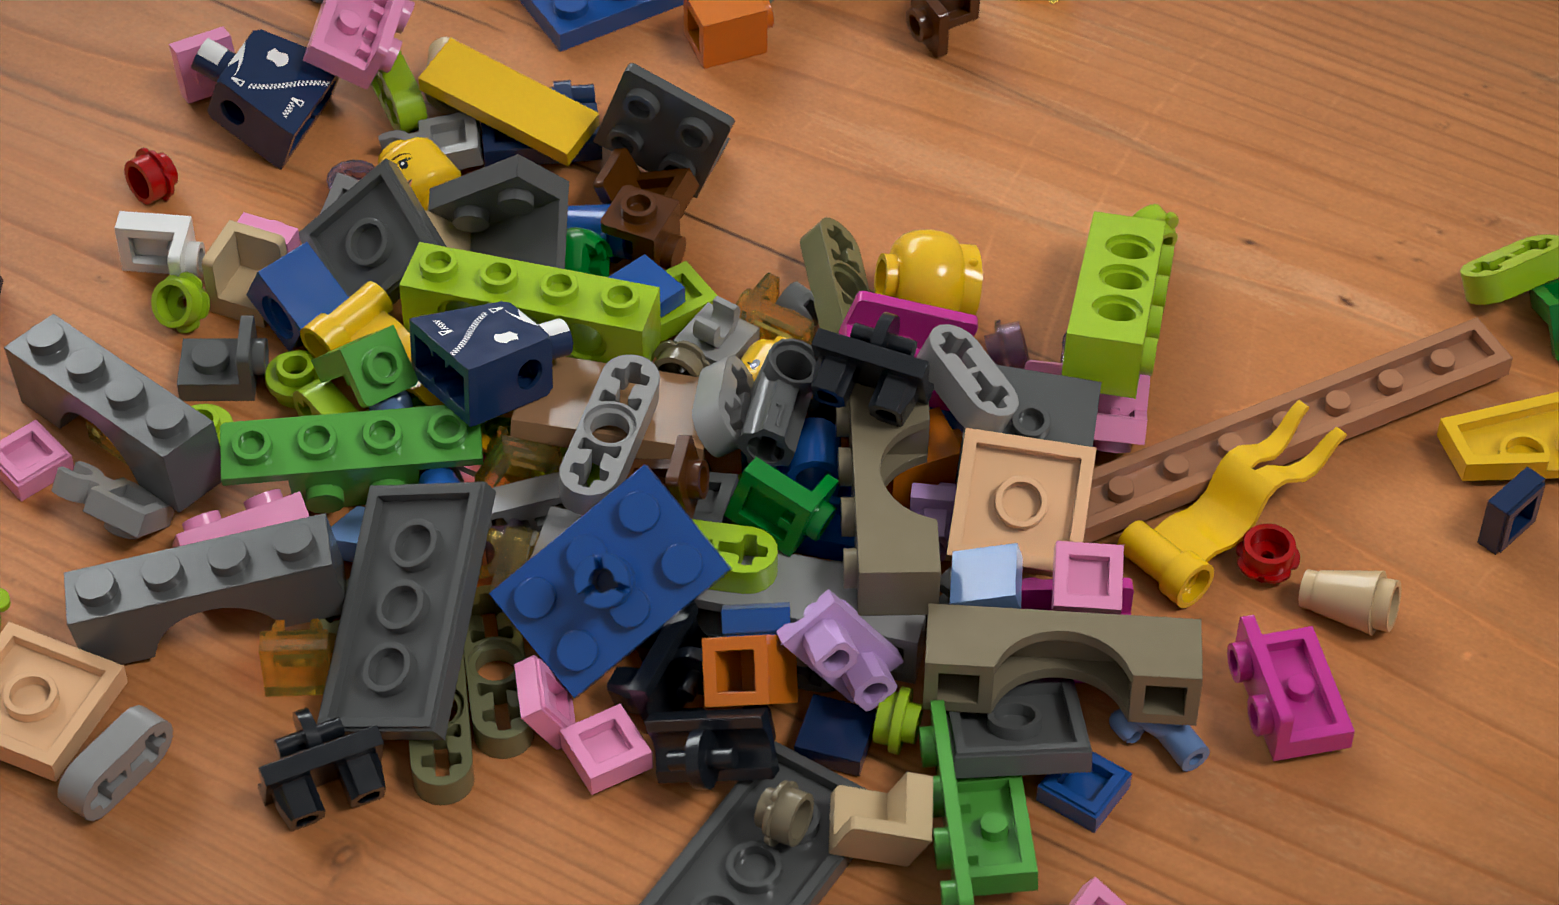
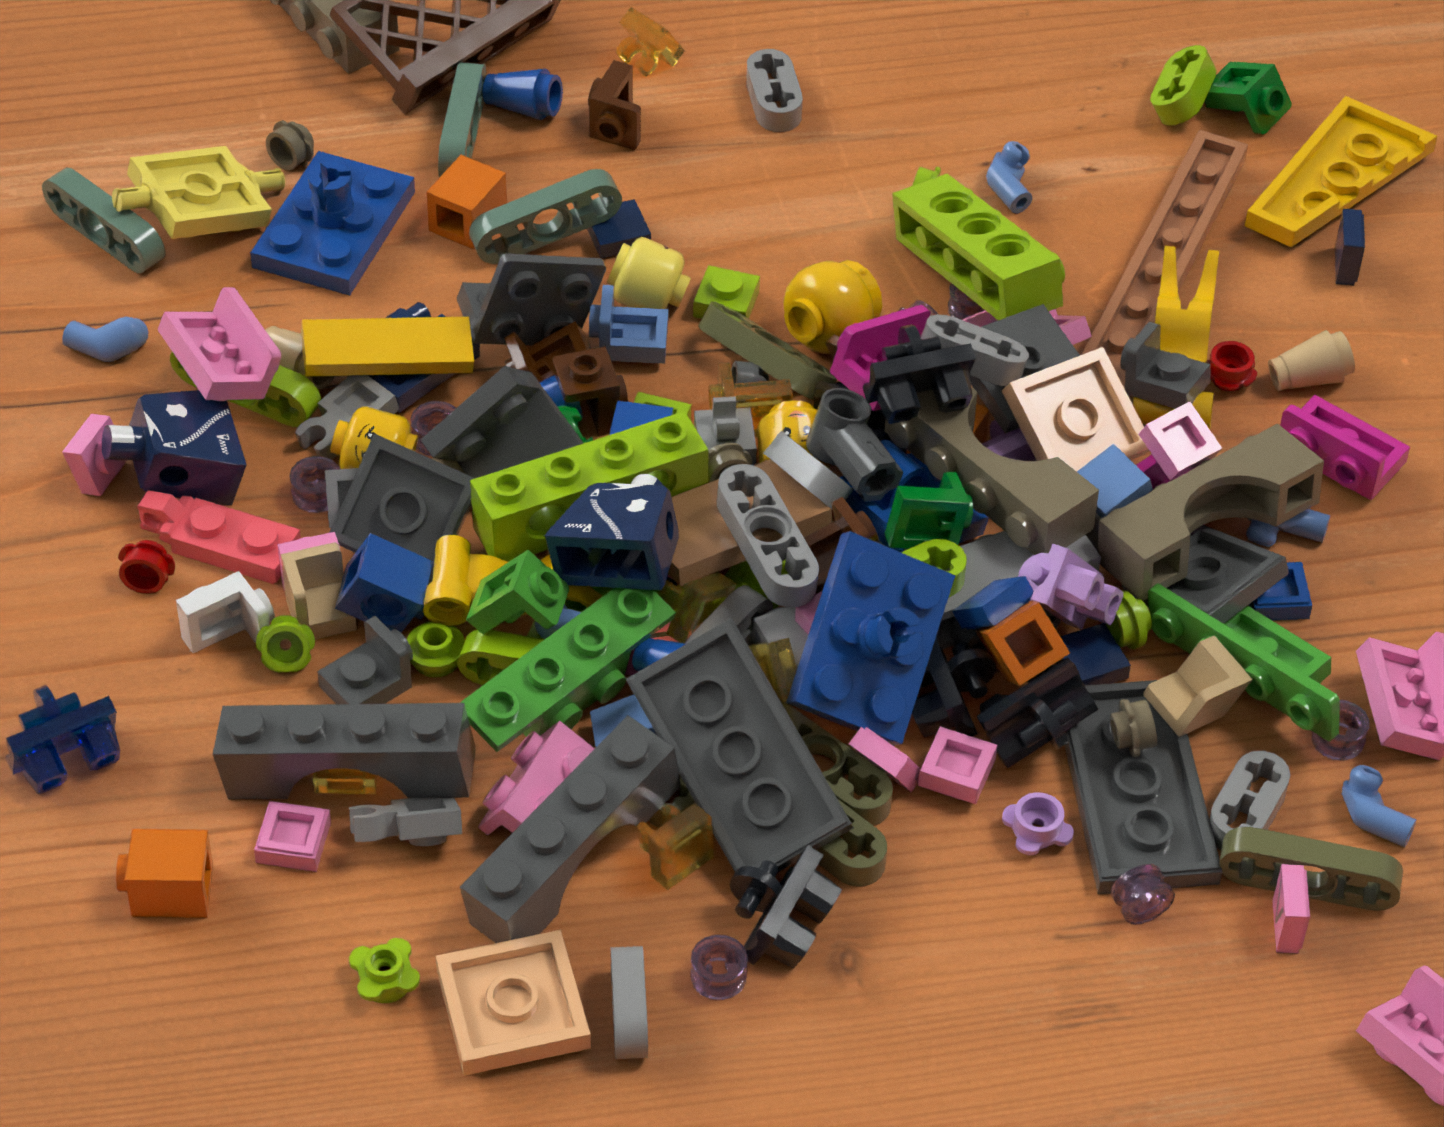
camera: 40 degrees left, 0 degrees up
none -> coral hinge [137,490,301,584]
none -> sand green beam [469,169,622,264]
none -> dark blue tile [587,199,651,259]
none -> medium blue bracket [589,285,668,364]
none -> light yellow head [607,237,691,309]
none -> bush [690,935,748,1000]
none -> lime plate [693,265,760,319]
none -> light grey beam [746,49,803,132]
none -> medium blue arm [986,141,1032,213]
none -> lavender plate [1002,792,1074,855]
none -> dark grey bracket [1120,322,1211,409]

